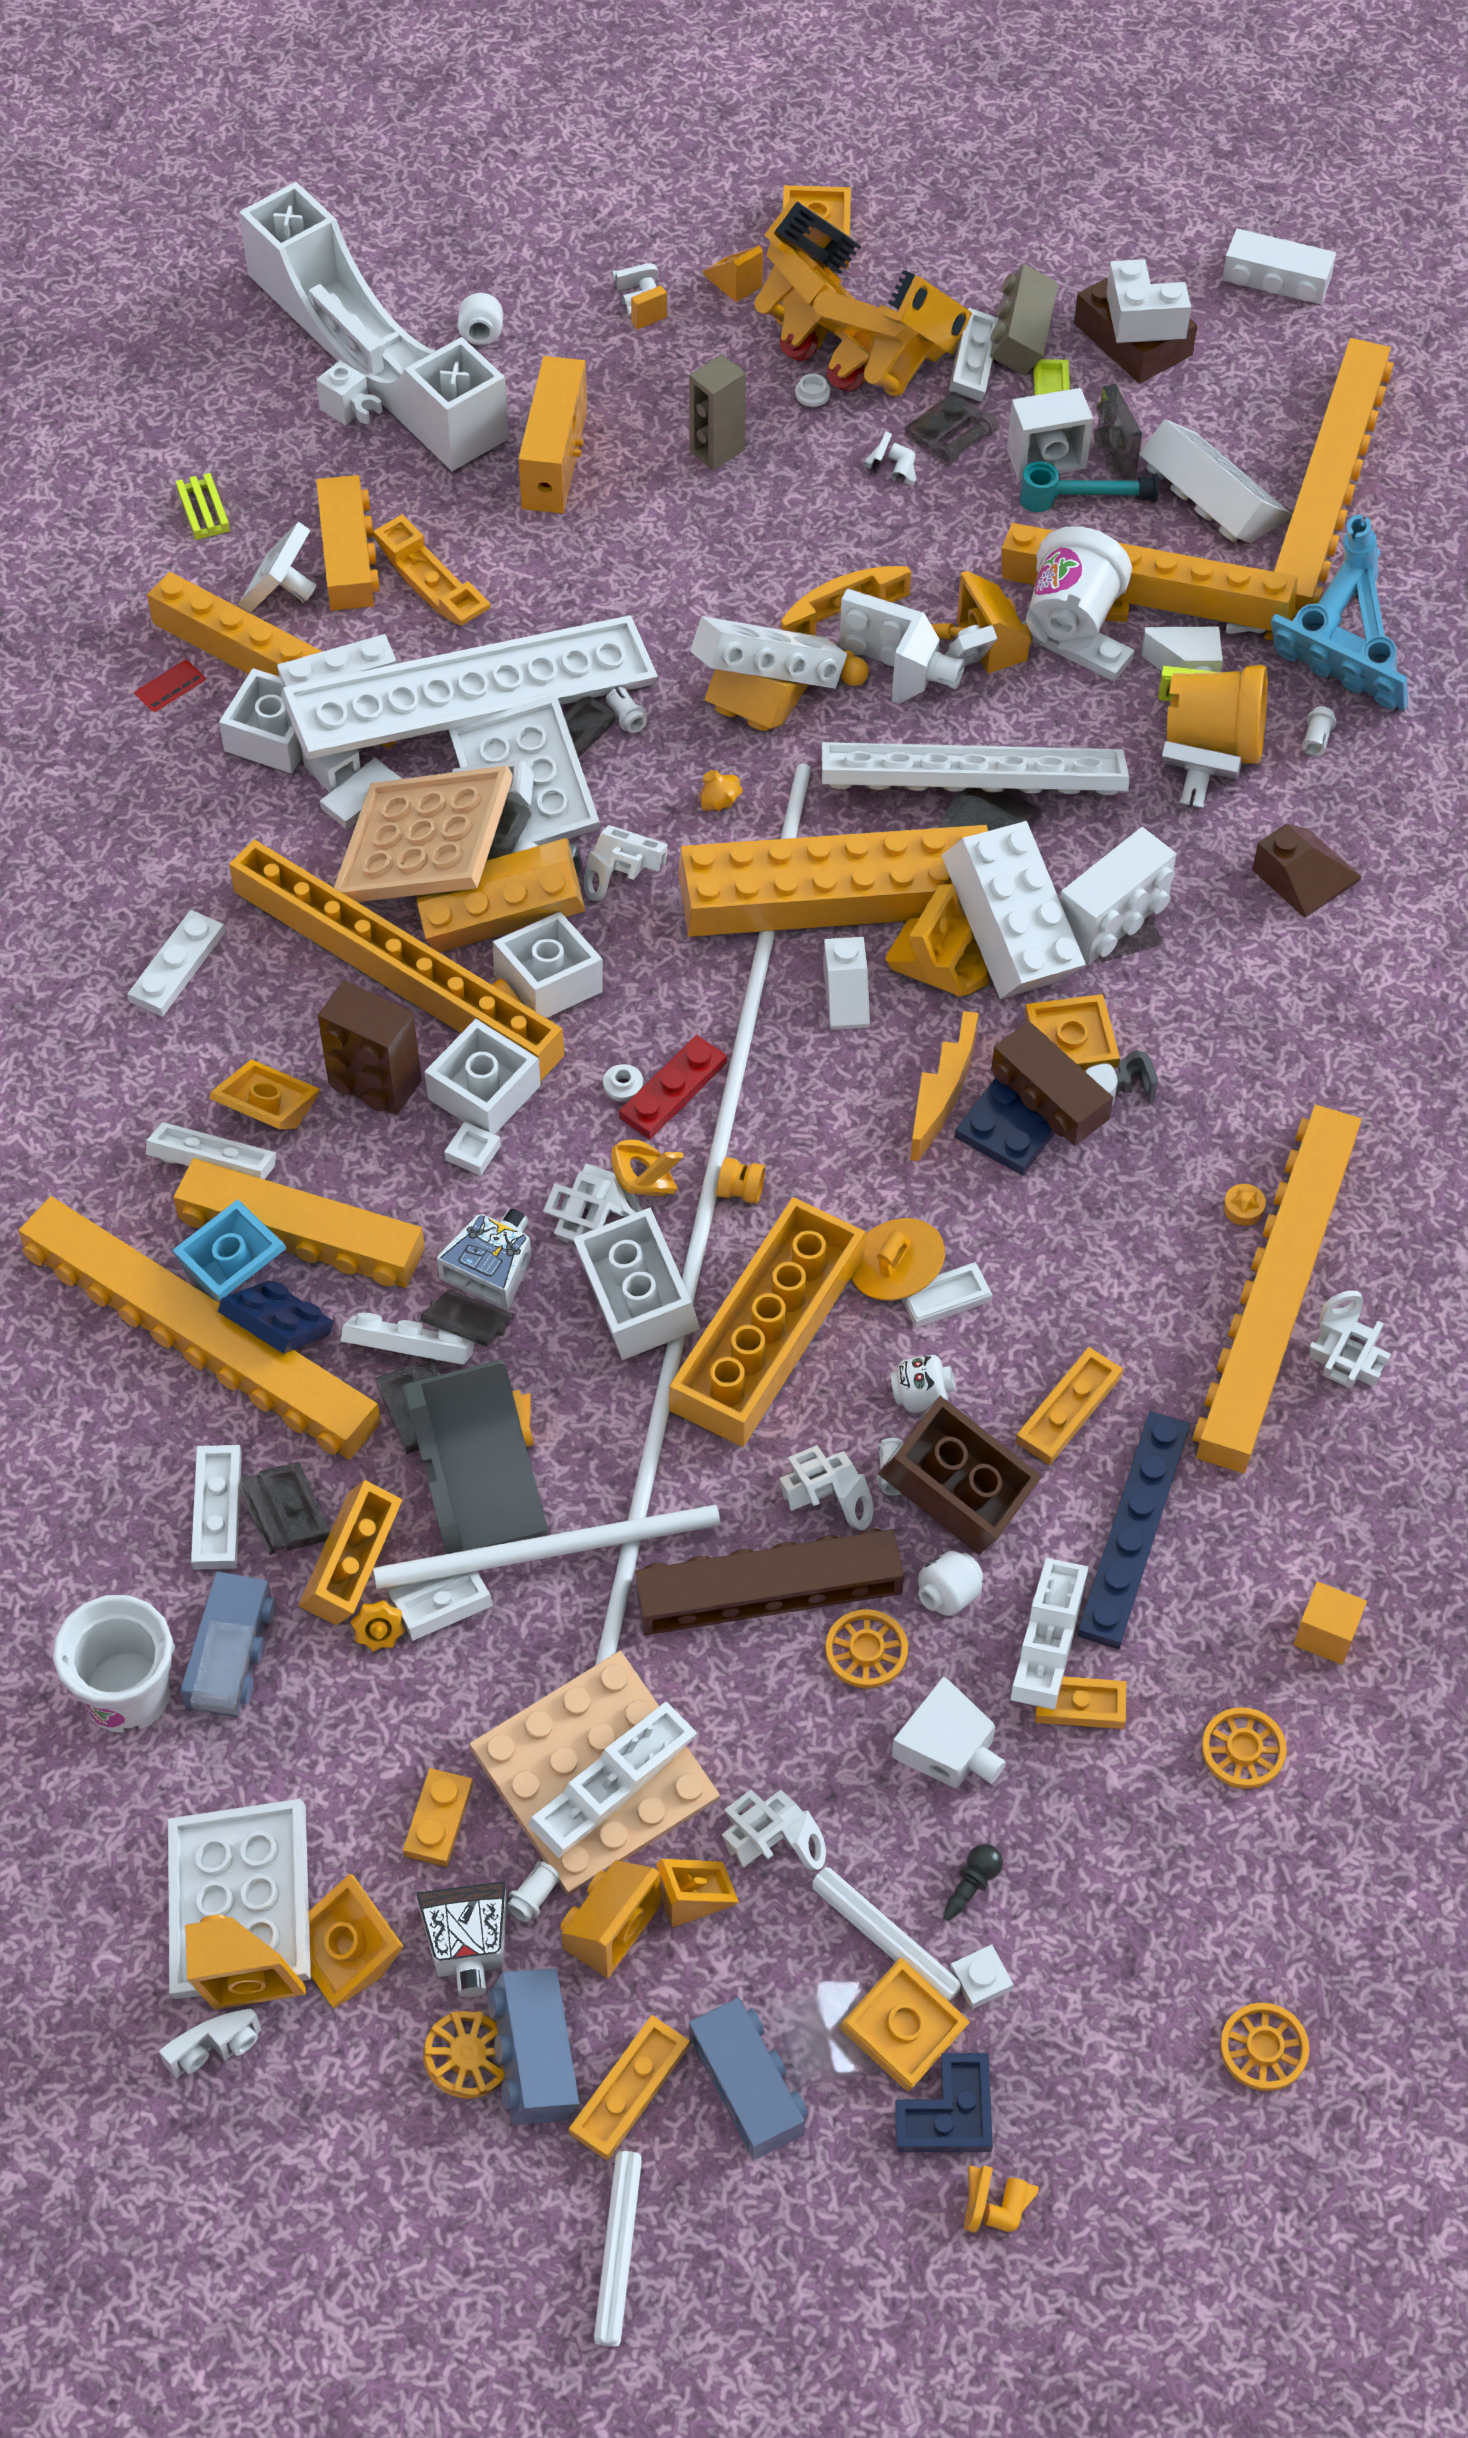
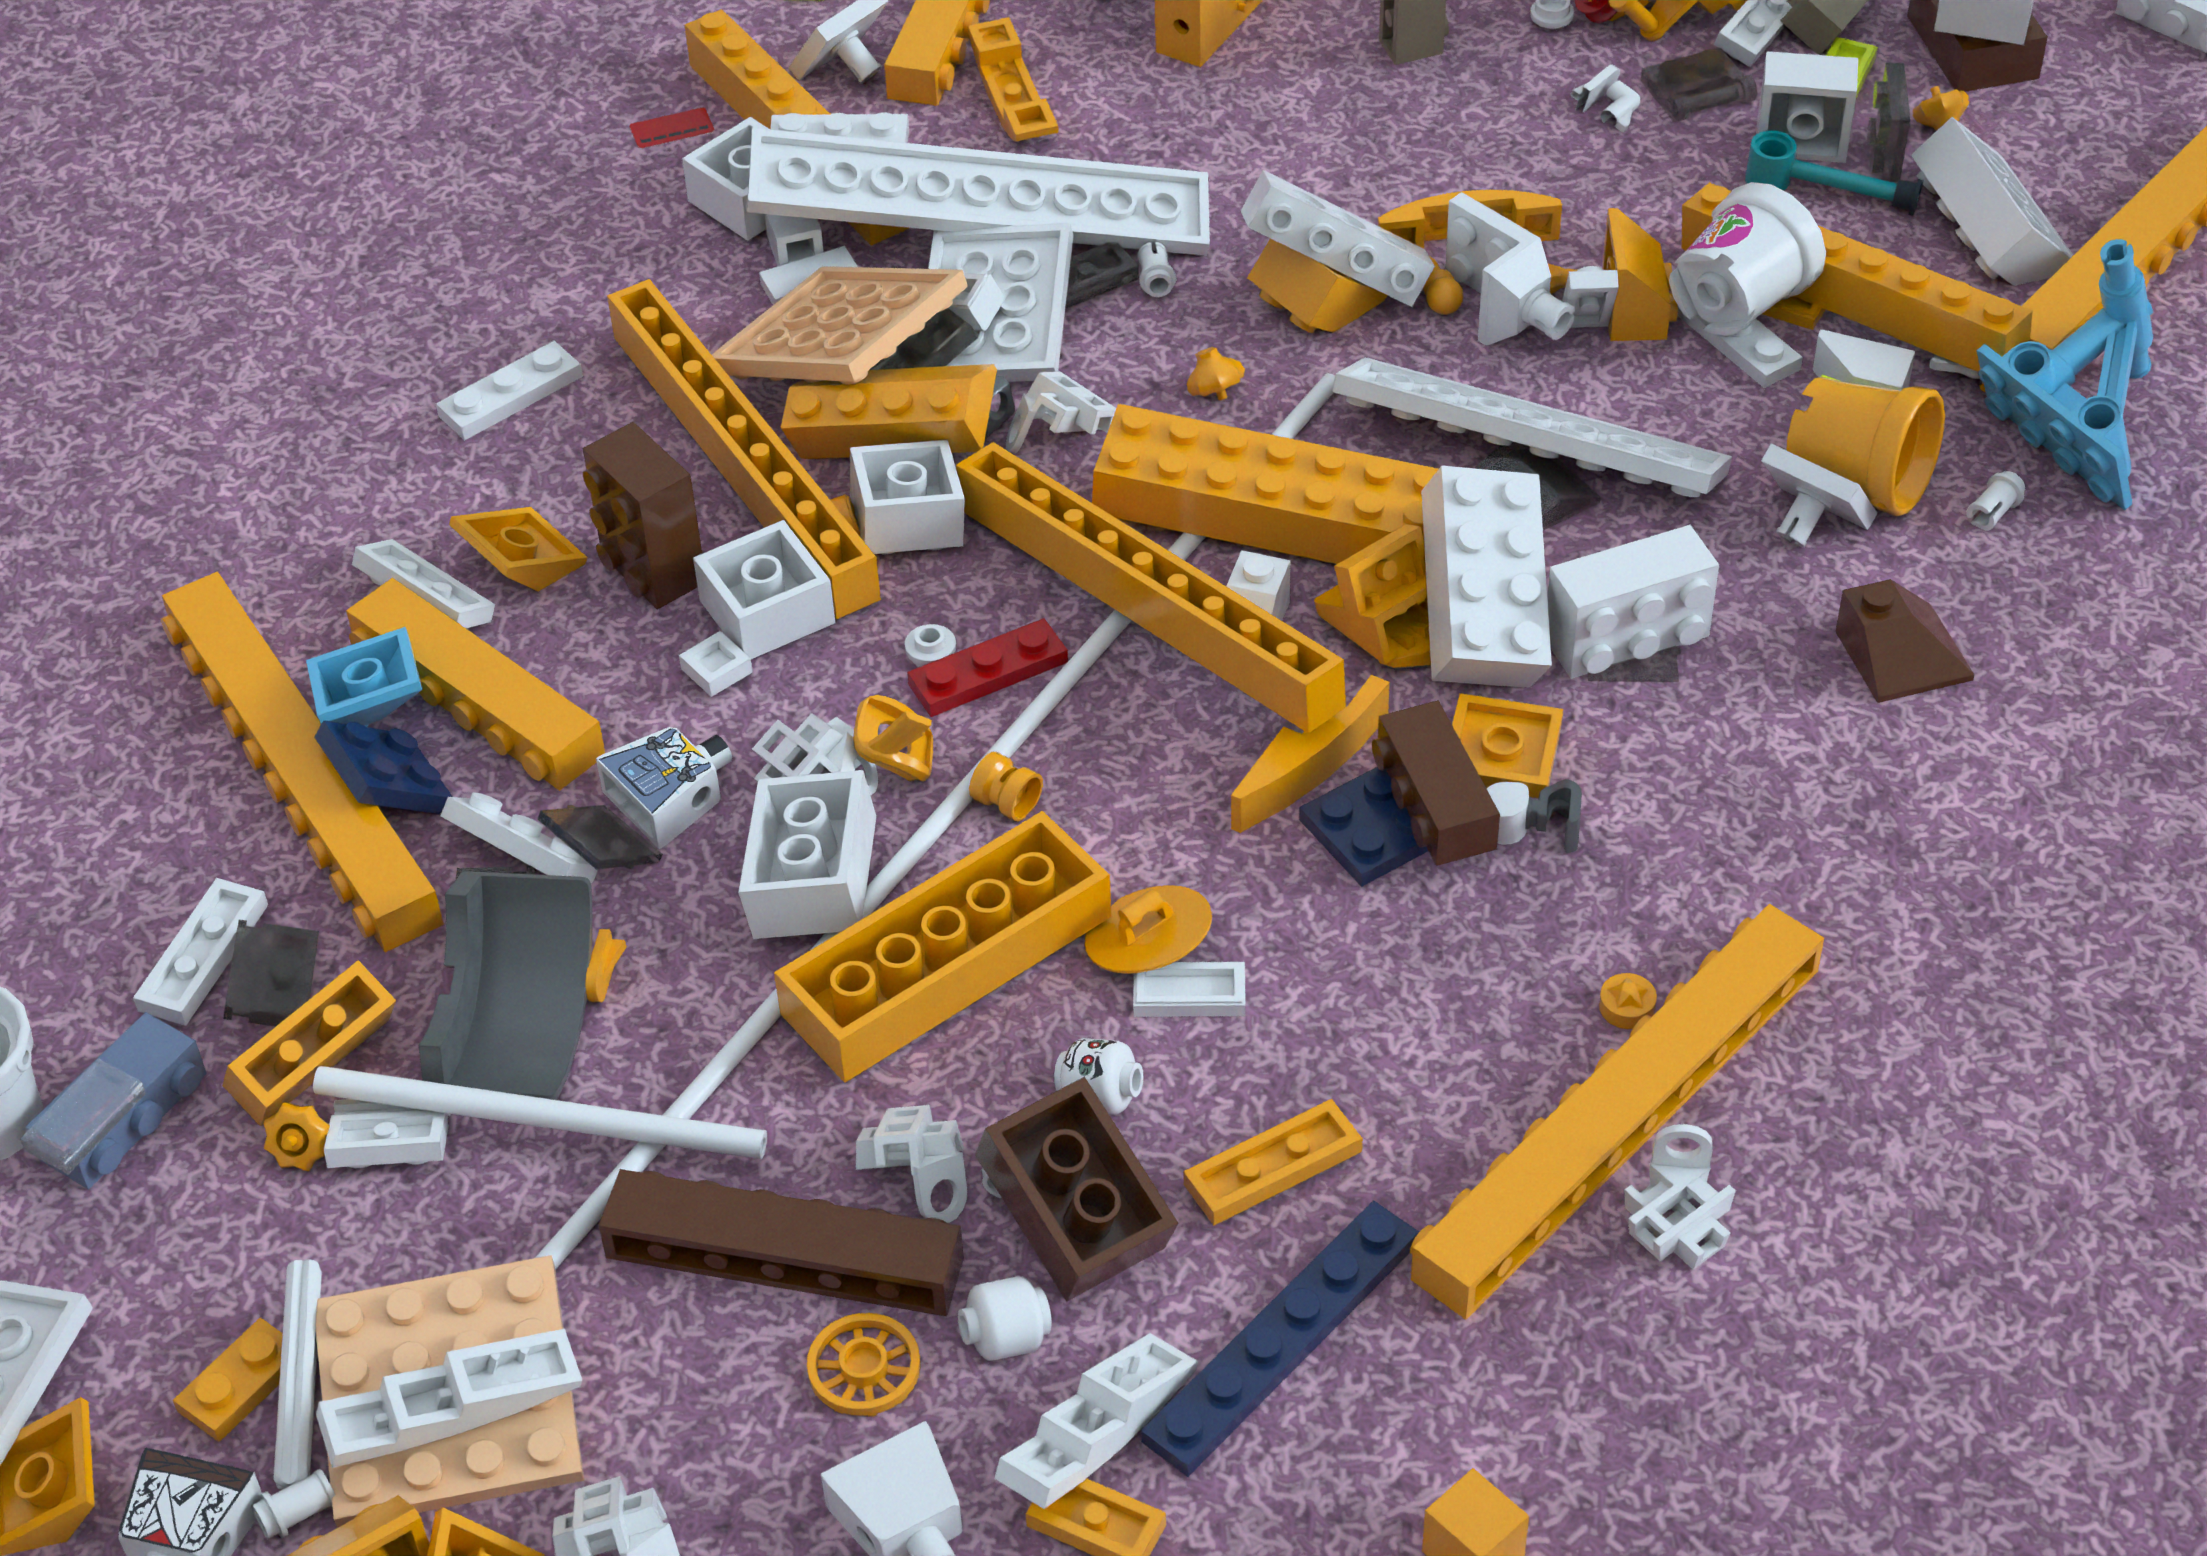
camera: 25 degrees right, 10 degrees down
none -> white axle [274,1259,322,1490]
none -> light orange brick [956,442,1346,734]
none -> light orange piece [1912,86,1969,130]

